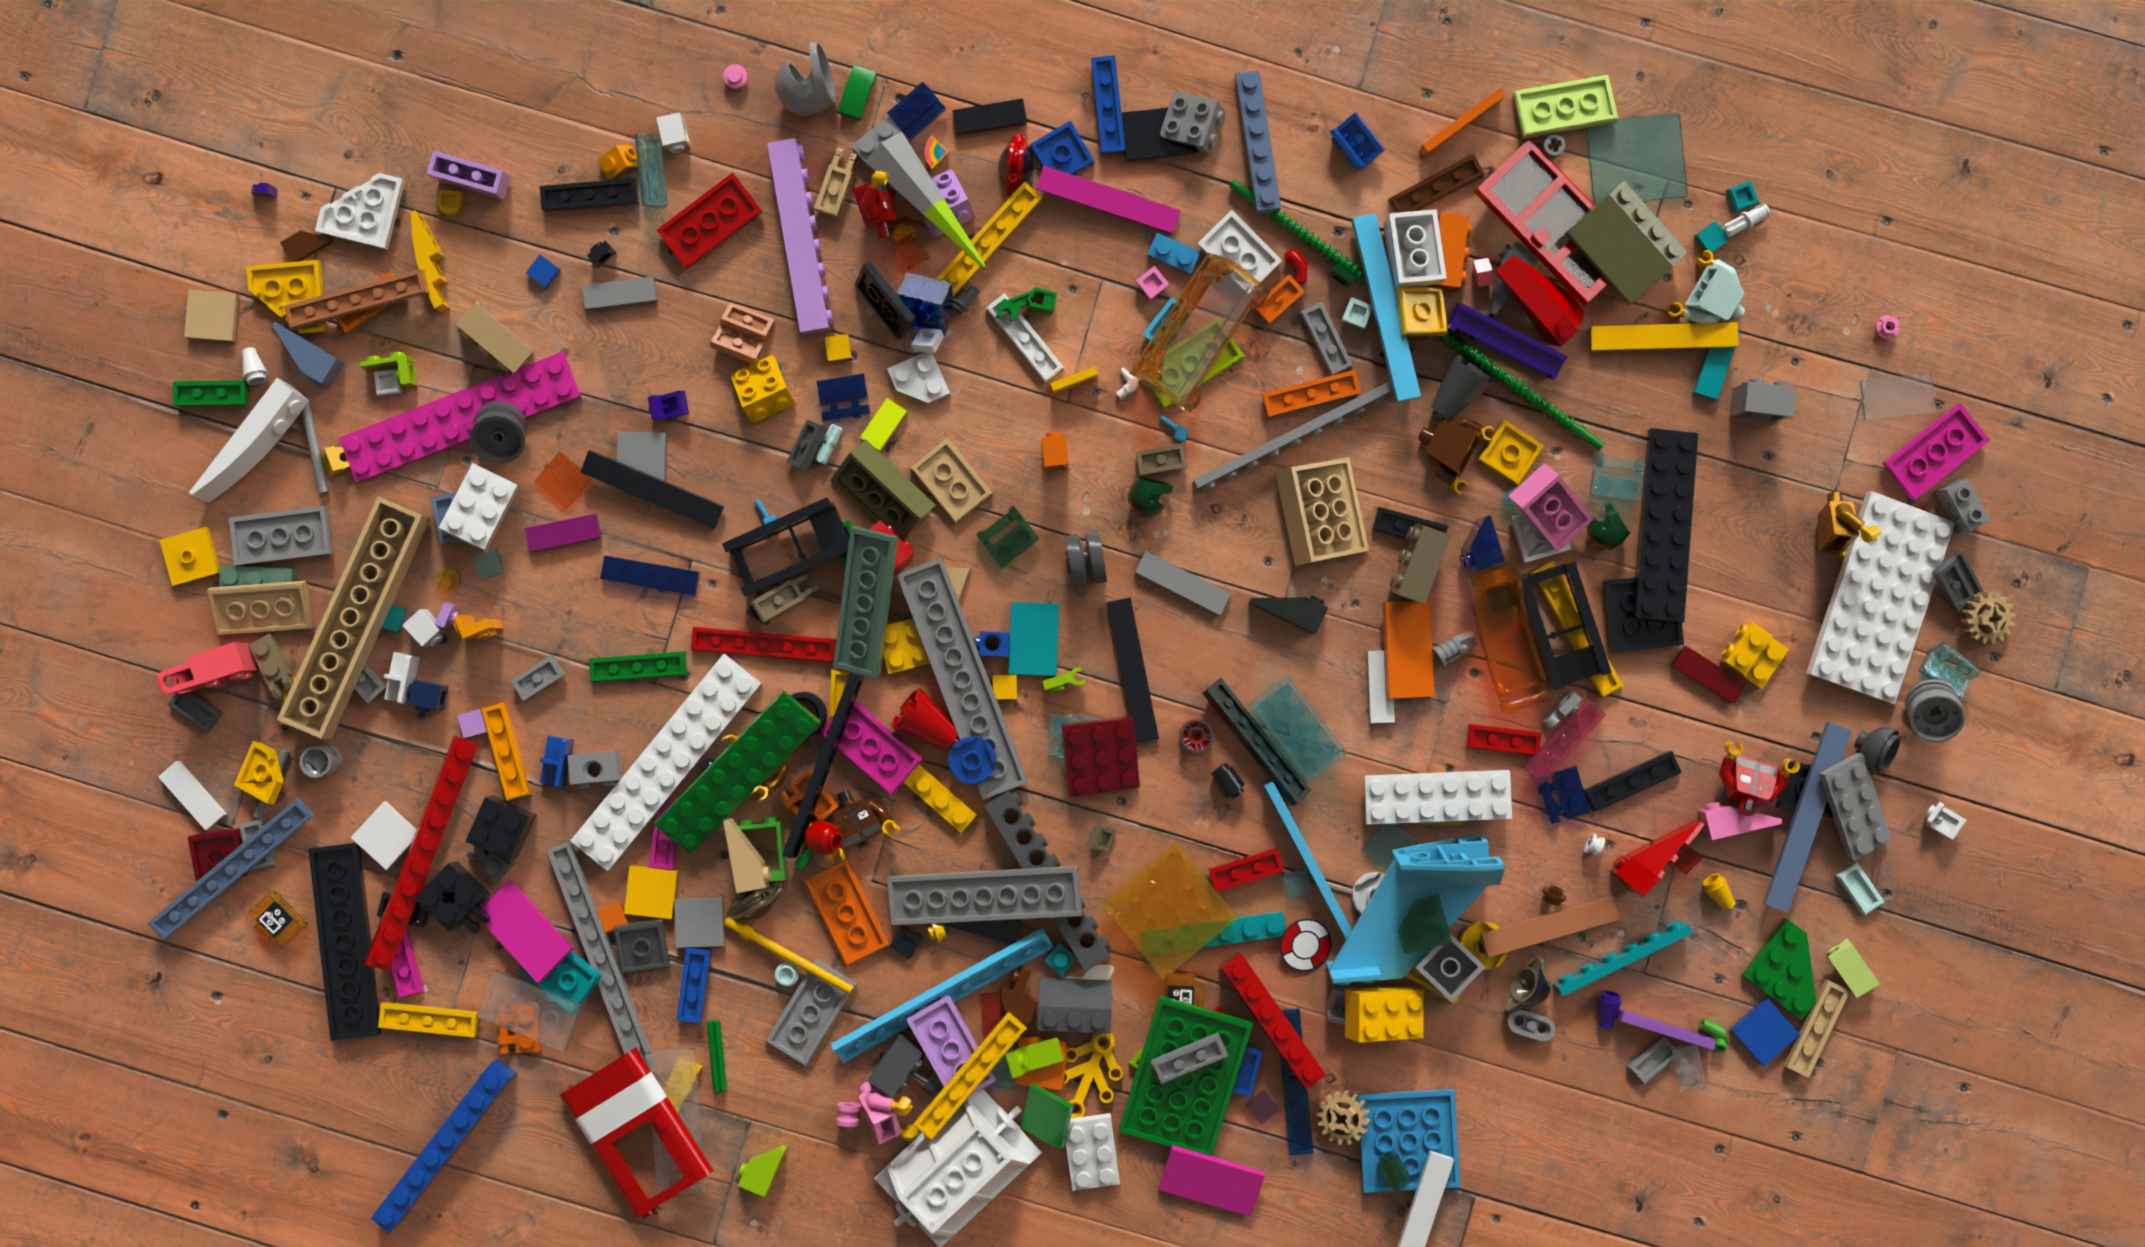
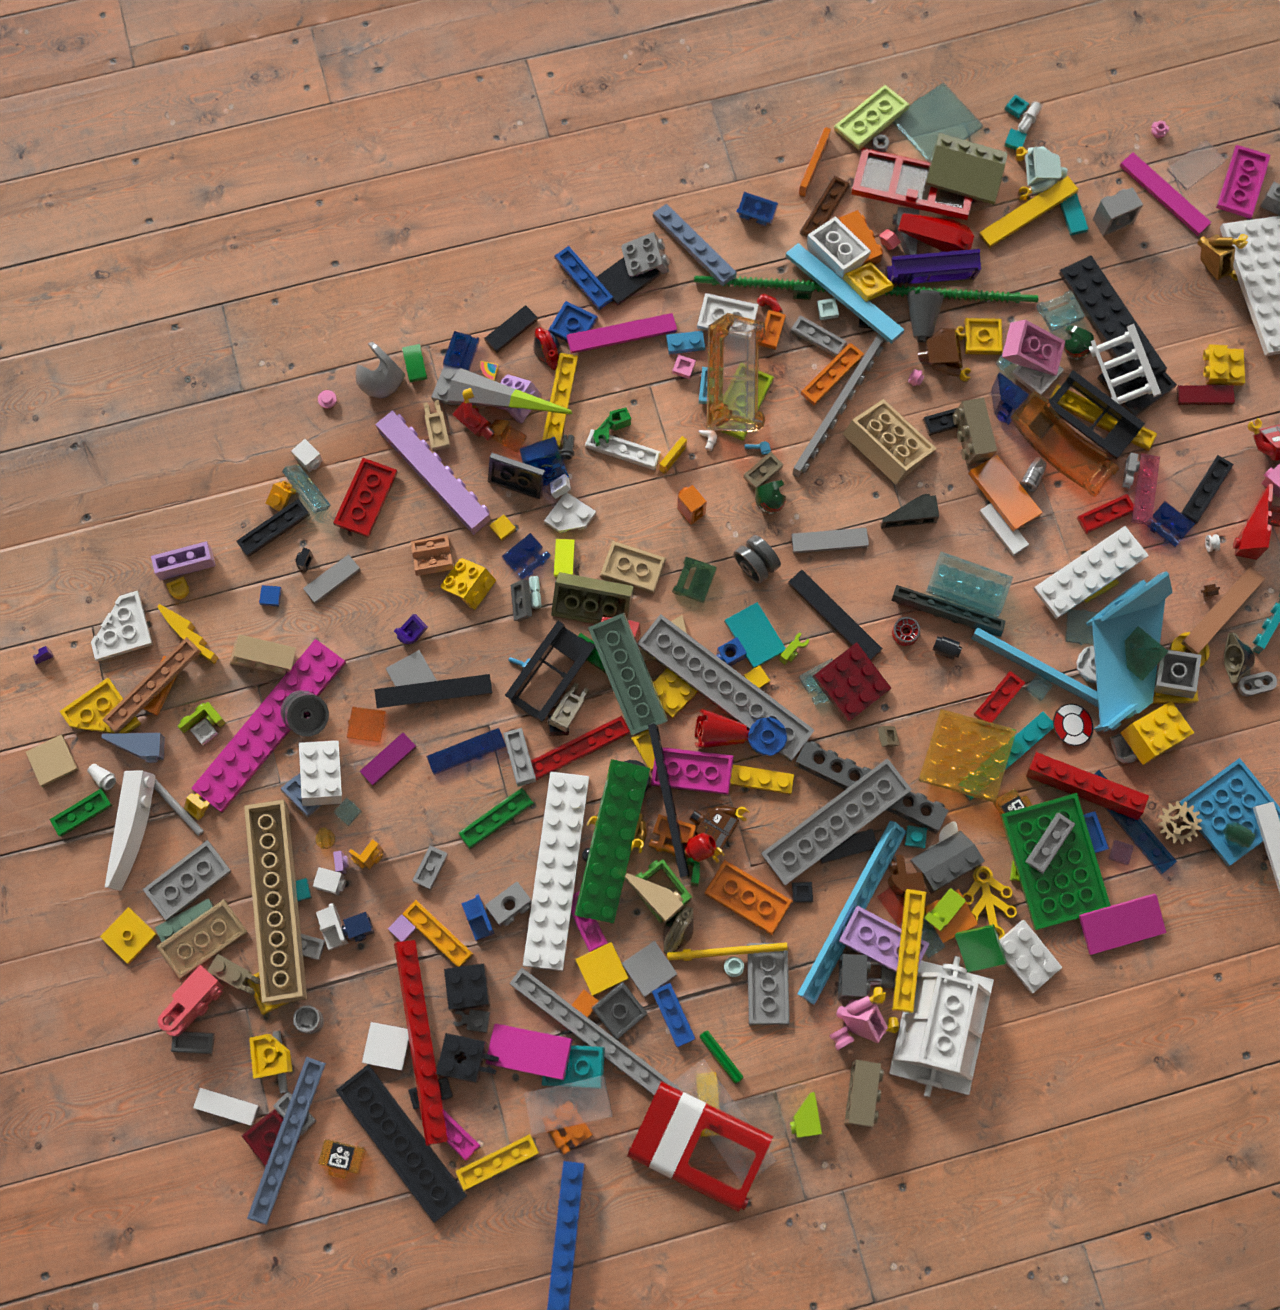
camera: 30 degrees left, 15 degrees down
reddish brown tile [280,230,333,262] -> none
yellow plate [926,923,946,944] -> none
none -> light grey tile [503,728,536,787]
none -> dark tan brick [844,1060,884,1128]
none -> bright pink plate [908,369,924,386]
none -> white fence [1089,324,1161,404]
none -> dark pink tile [1120,152,1212,236]

